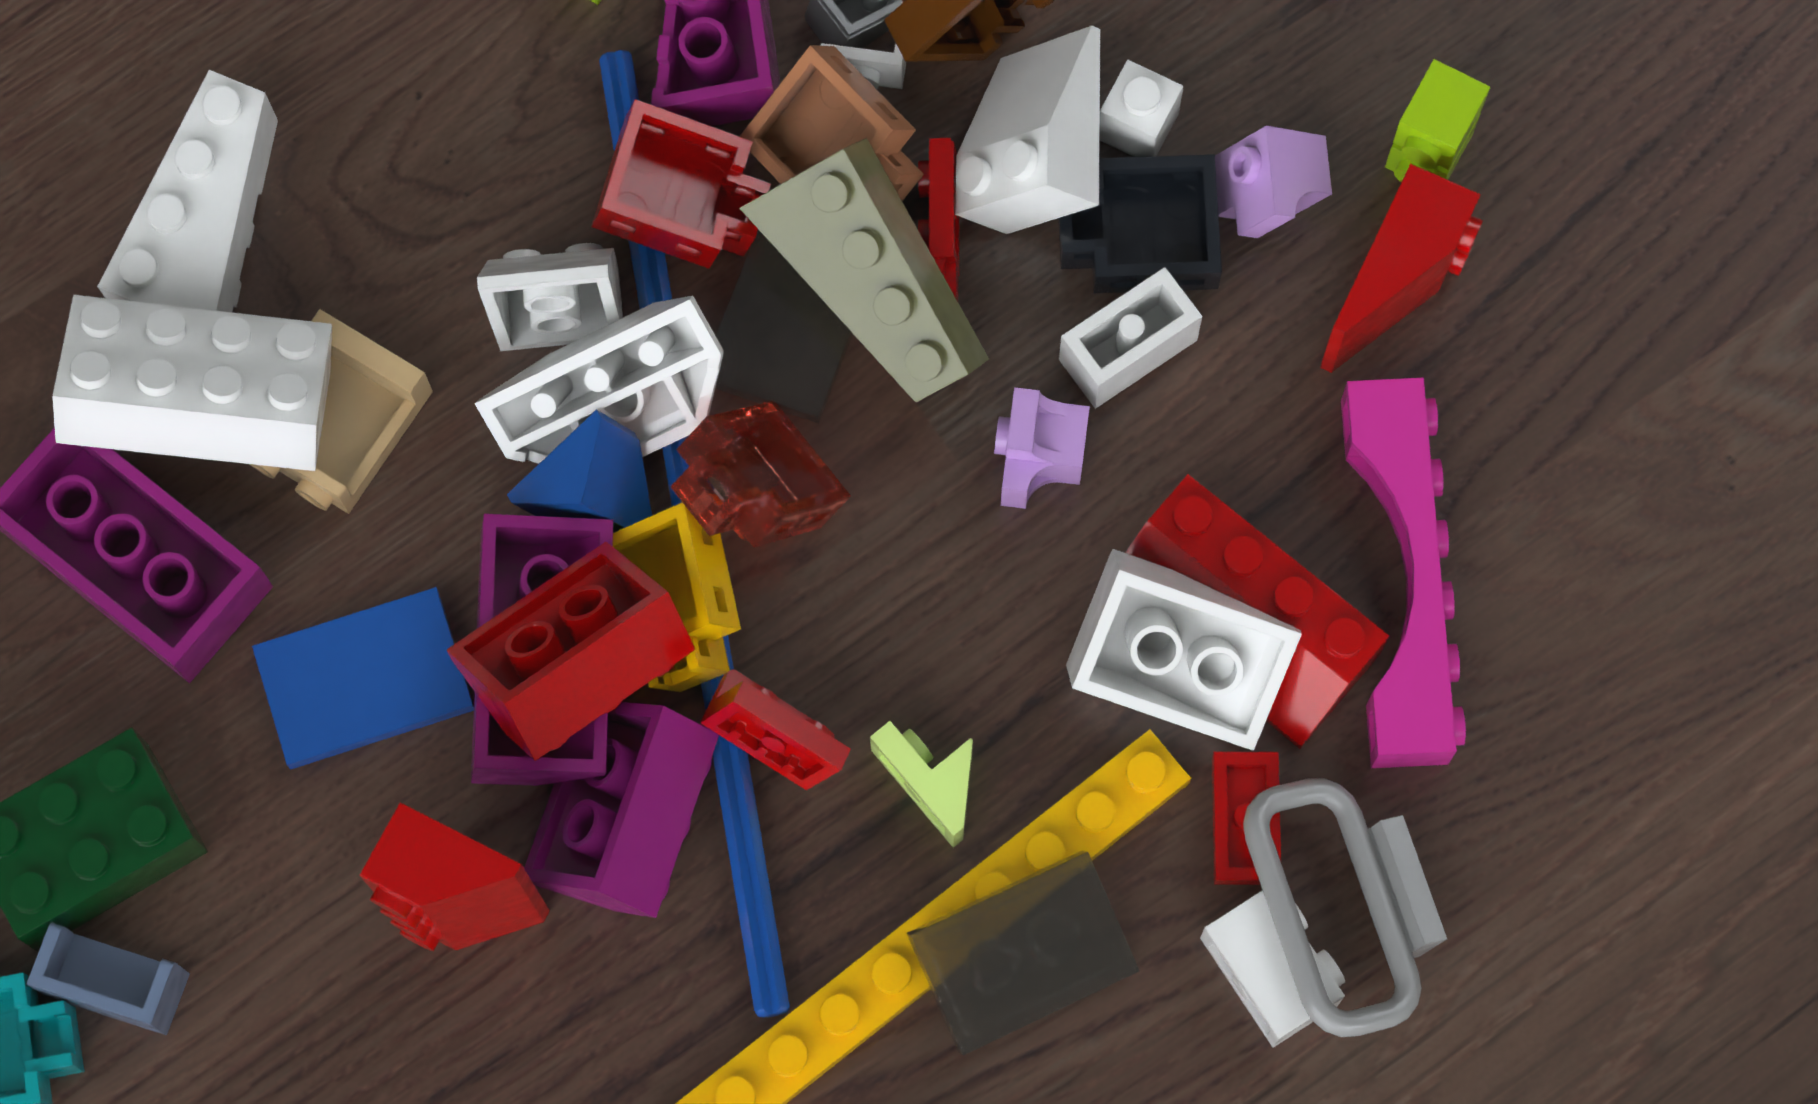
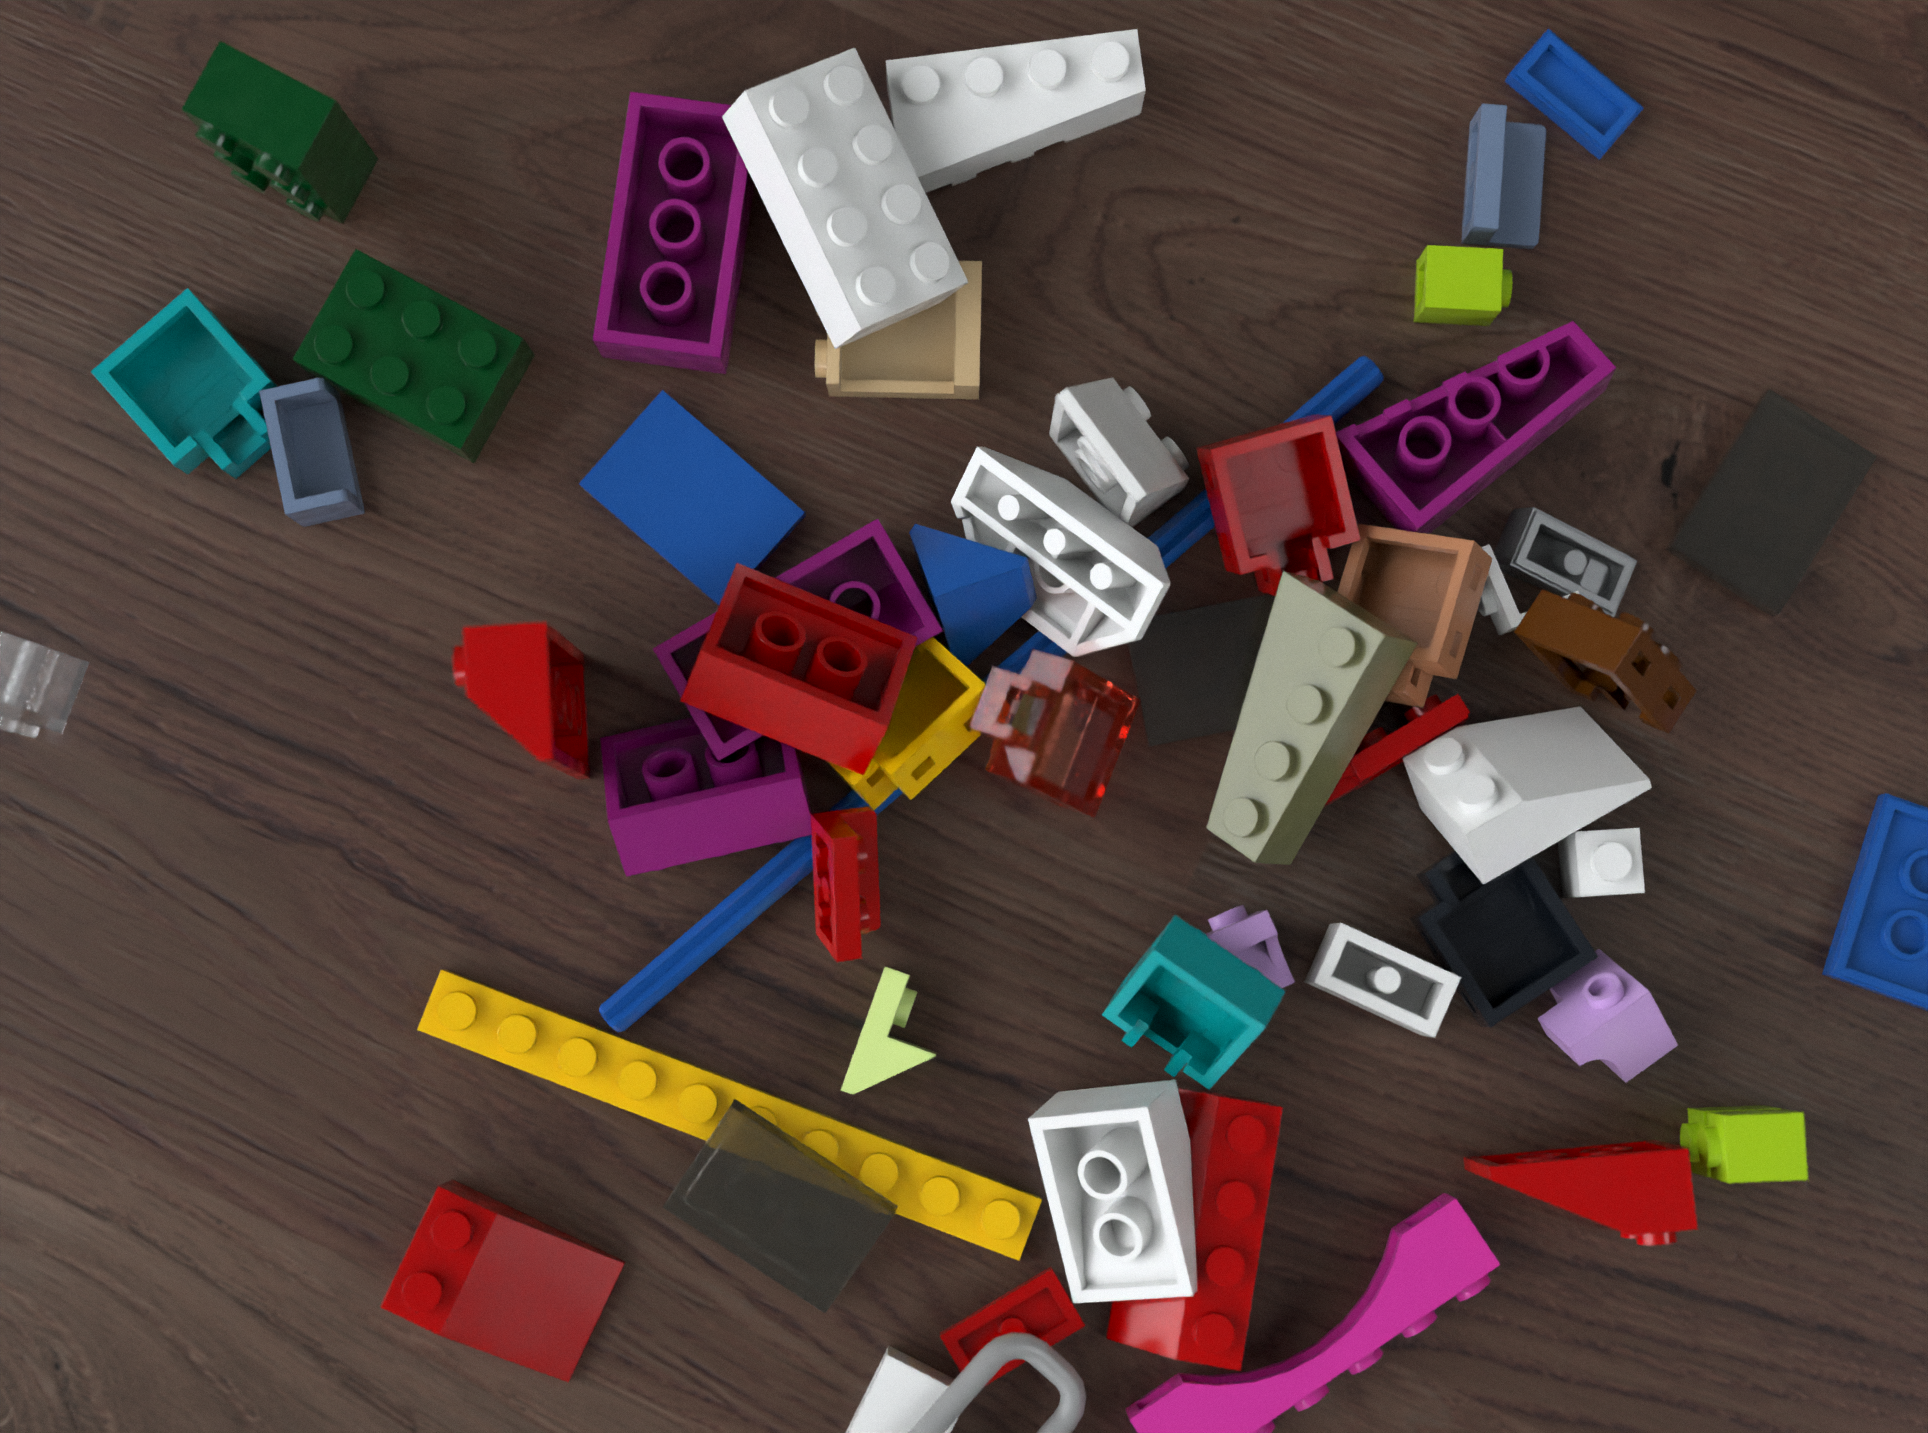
camera: 55 degrees right, 10 degrees up
none -> teal piece [1102,915,1286,1090]

